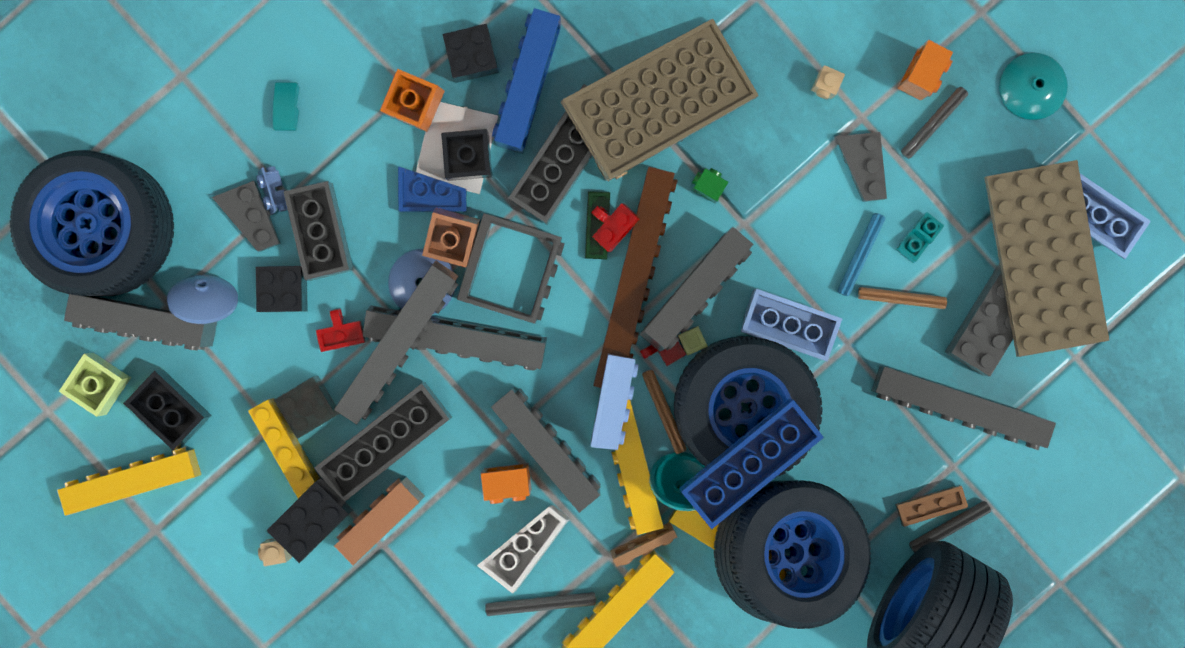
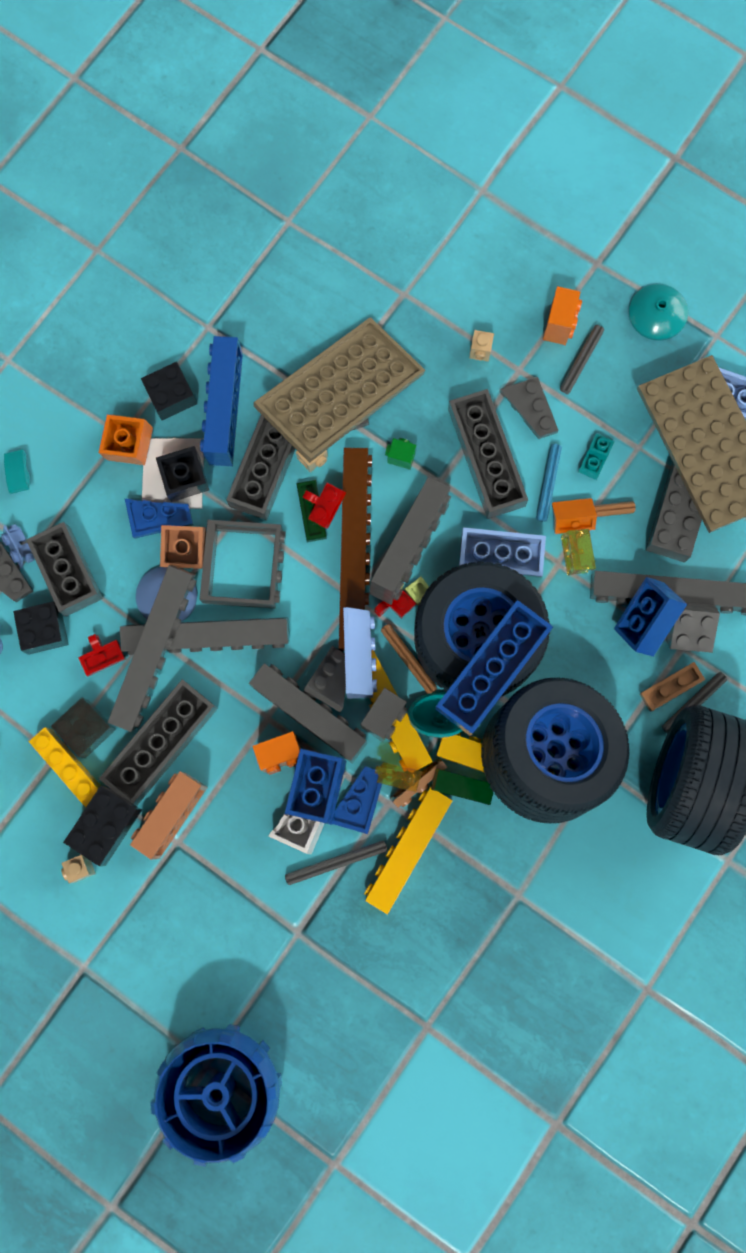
camera: 10 degrees left, 10 degrees down
none -> blue brick [285,749,347,825]
none -> dark grey wing [304,646,346,712]
none -> blue wing [332,767,385,834]
none -> dark grey brick [361,688,408,742]
none -> clear yellow hinge [375,762,422,792]
none -> dark green tile [431,769,494,805]
none -> dark grey brick [448,389,528,519]
none -> orange panel [552,498,597,534]
none -> clear yellow hinge [561,529,596,575]
none -> blue brick [614,577,687,657]
none -> dark grey brick [666,602,720,653]

